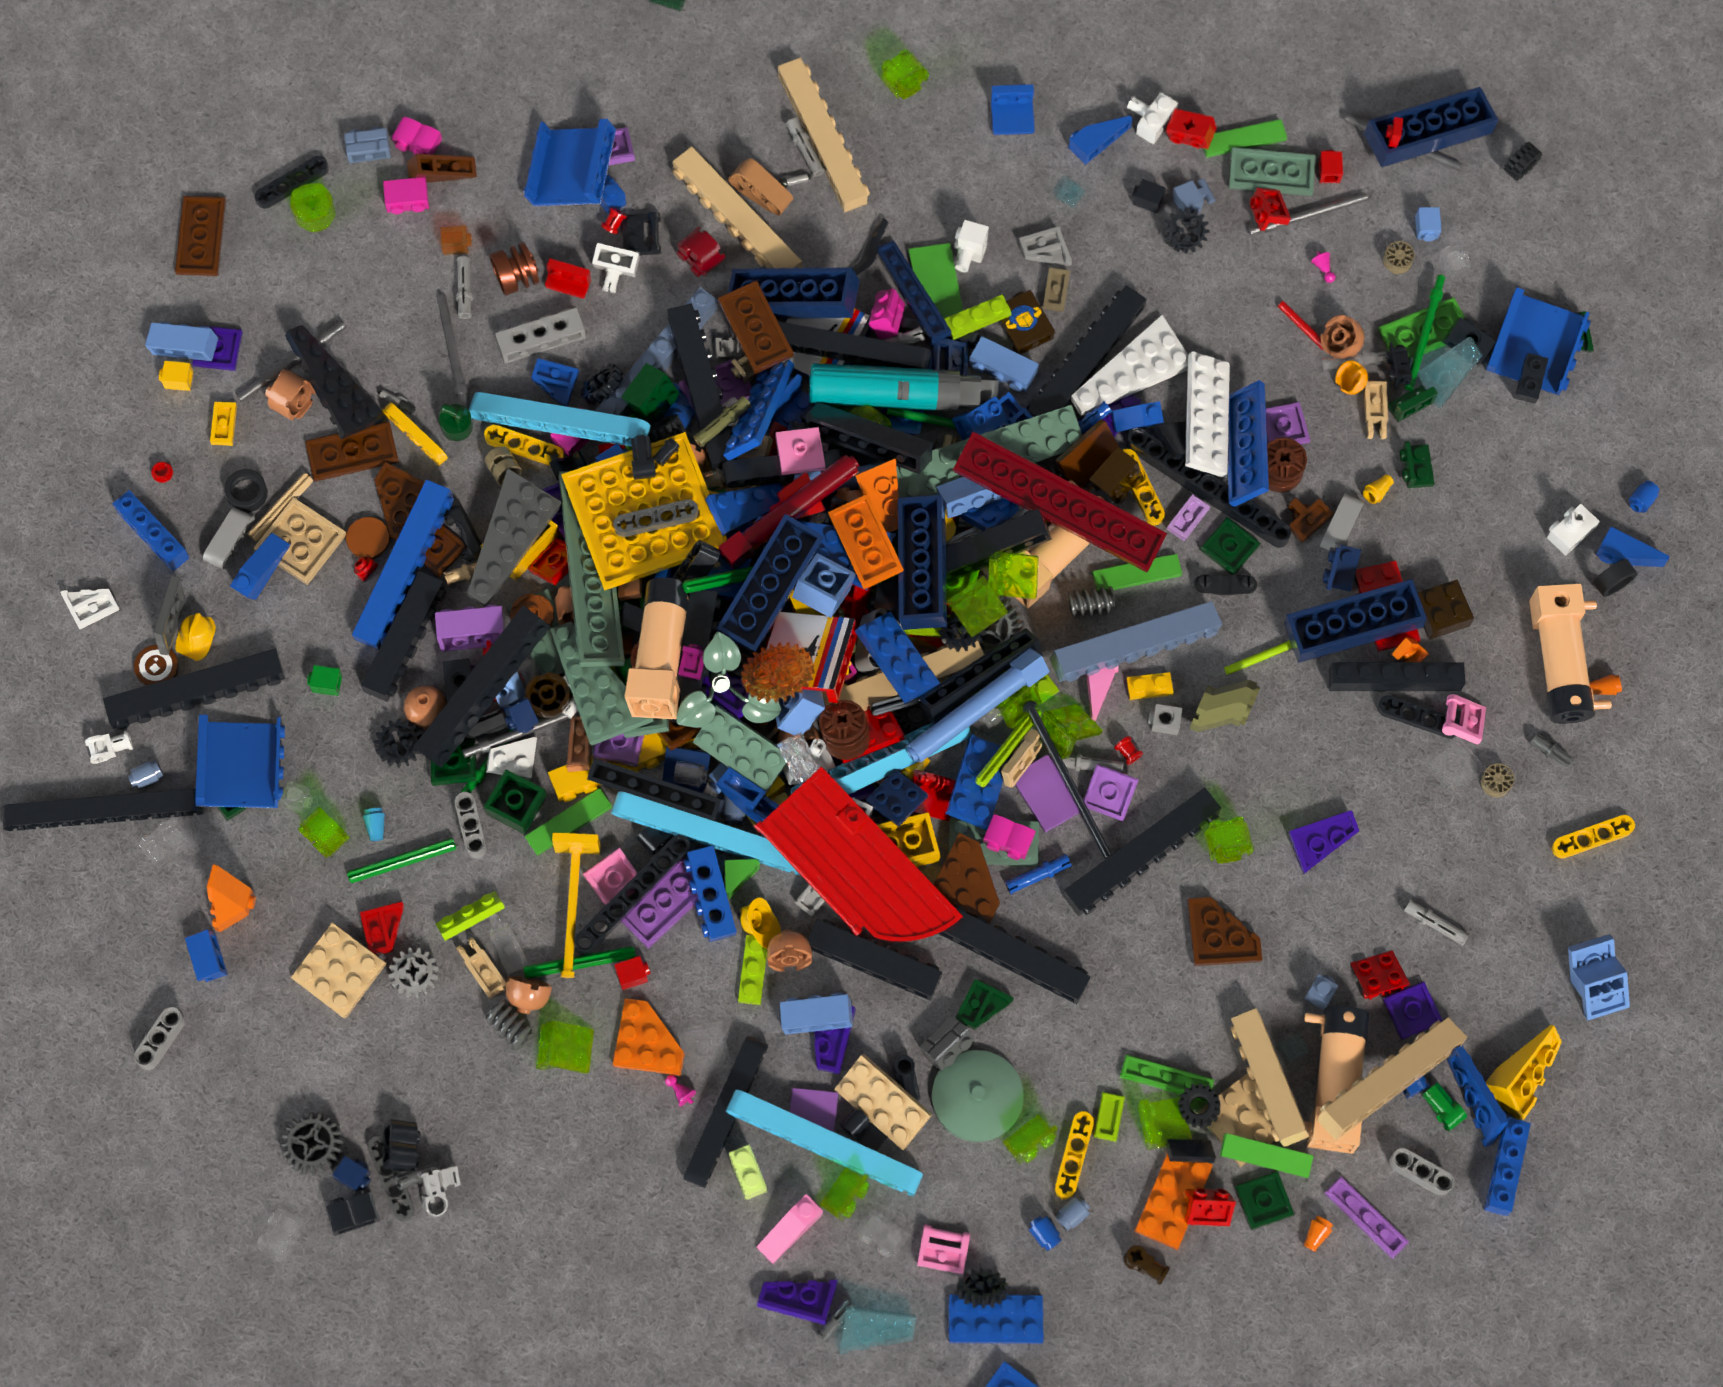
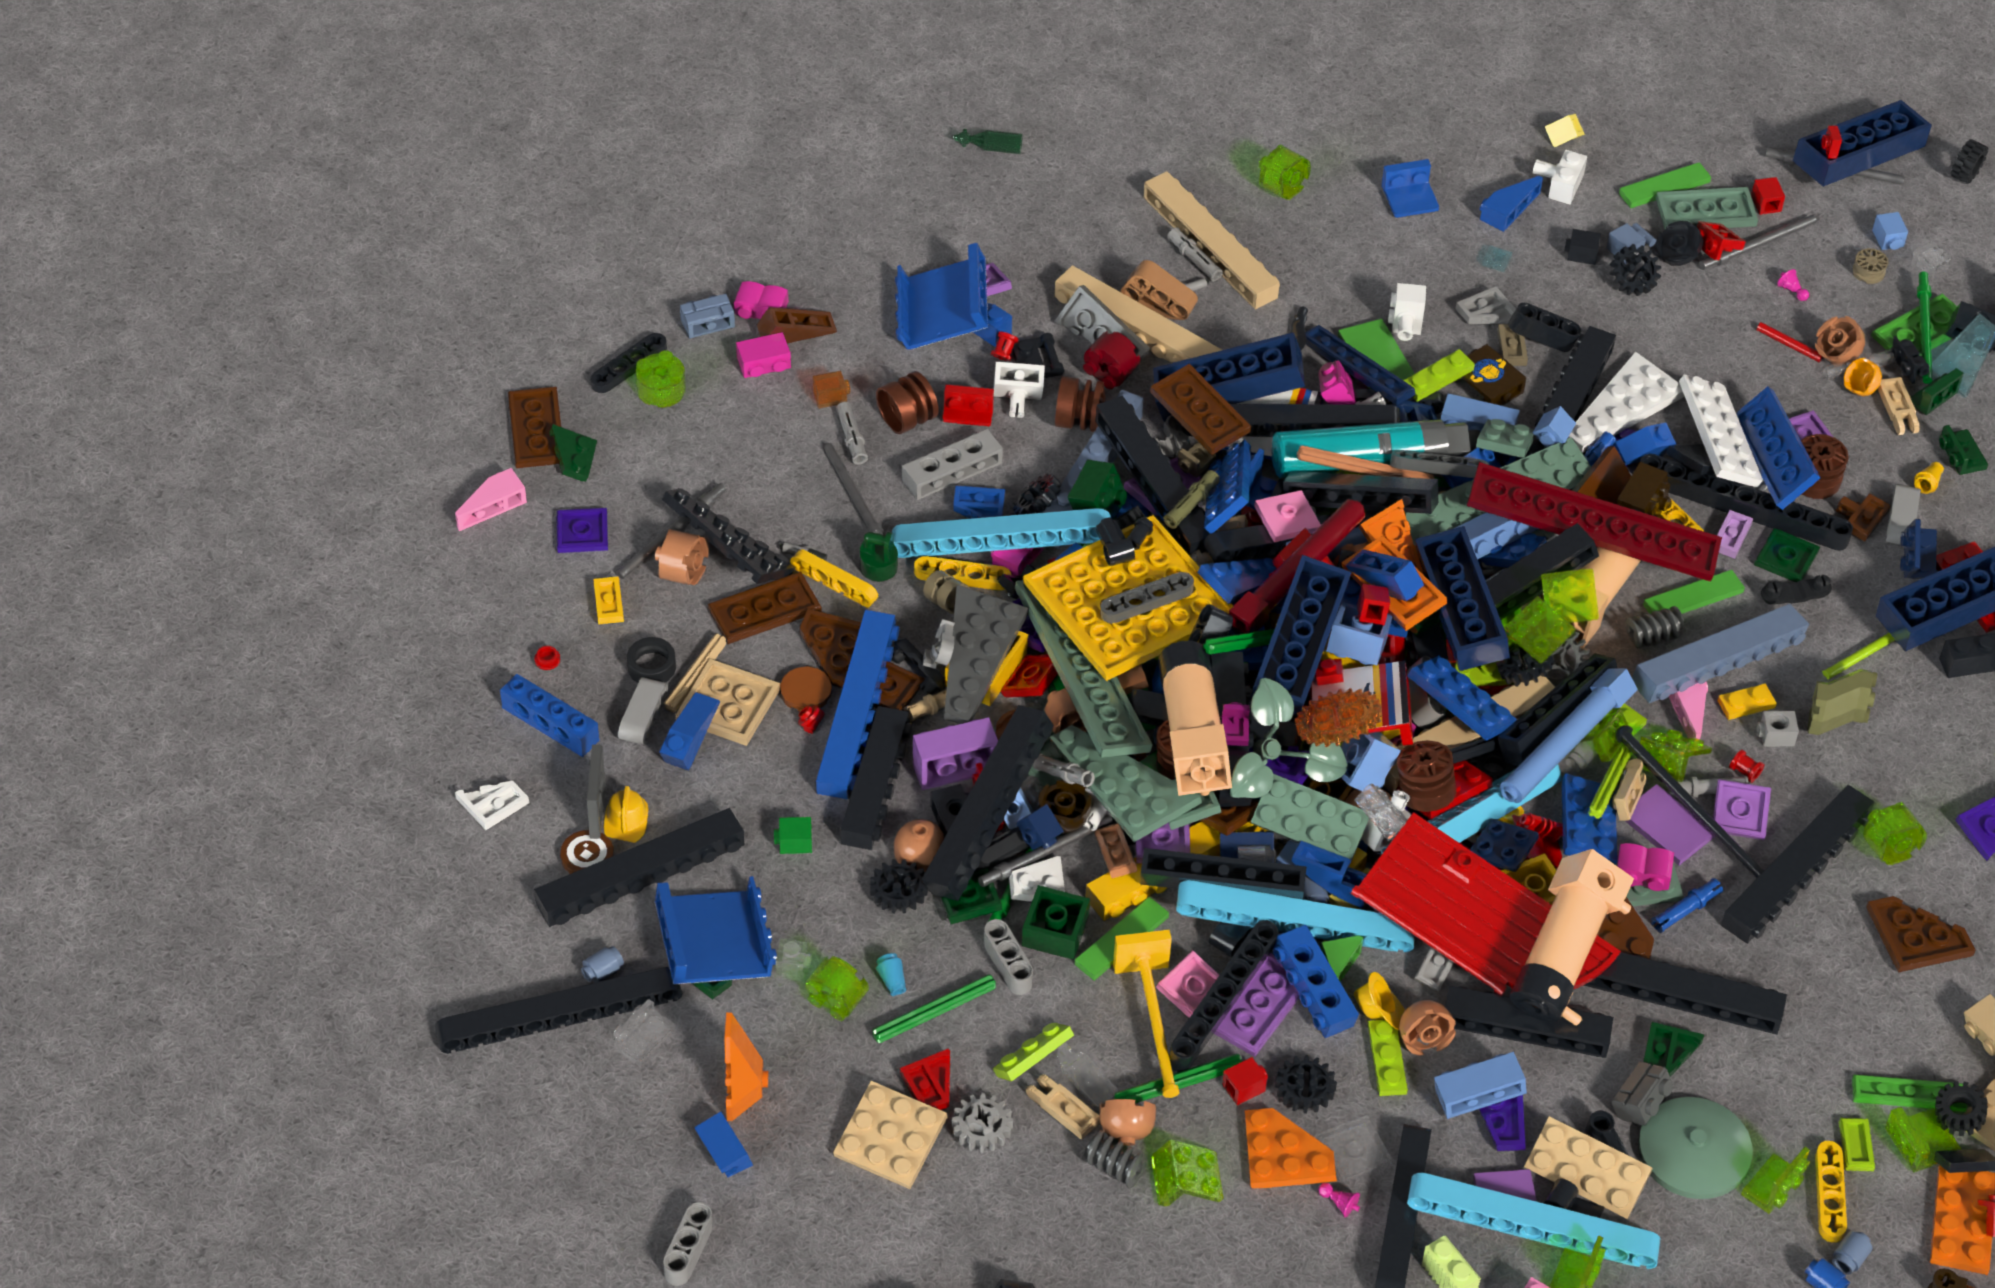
camera: 10 degrees left, 20 degrees down
white connector [85,730,133,764] -> none
medium blue brick [145,321,218,361] -> none
yellow brick [159,361,193,391] -> none
red brick [1166,109,1217,149] -> none
none -> bright pink slope [455,468,527,531]
none -> dark green wing [549,424,598,482]
none -> light grey piece [923,619,955,669]
none -> light grey pin [1033,754,1095,787]
none -> dark grey wing [1054,285,1150,362]
none -> copper wheel [1055,376,1106,432]
none -> black gear [1275,1055,1337,1114]
none -> nougat axle [1297,446,1435,479]
none -> red plate [1316,659,1344,686]
none -> blue slope [1346,549,1424,601]
none -> red brick [1357,584,1390,625]
none -> dark grey beam [1390,450,1489,478]
none -> sand green plate [1476,419,1535,458]
none -> black beam [1508,302,1582,352]
none -> light nougat piece [1510,849,1634,1025]
none -> medium blue brick [1532,406,1576,448]
none -> light yellow panel [1545,114,1585,147]
none -> black tile [1656,221,1703,266]

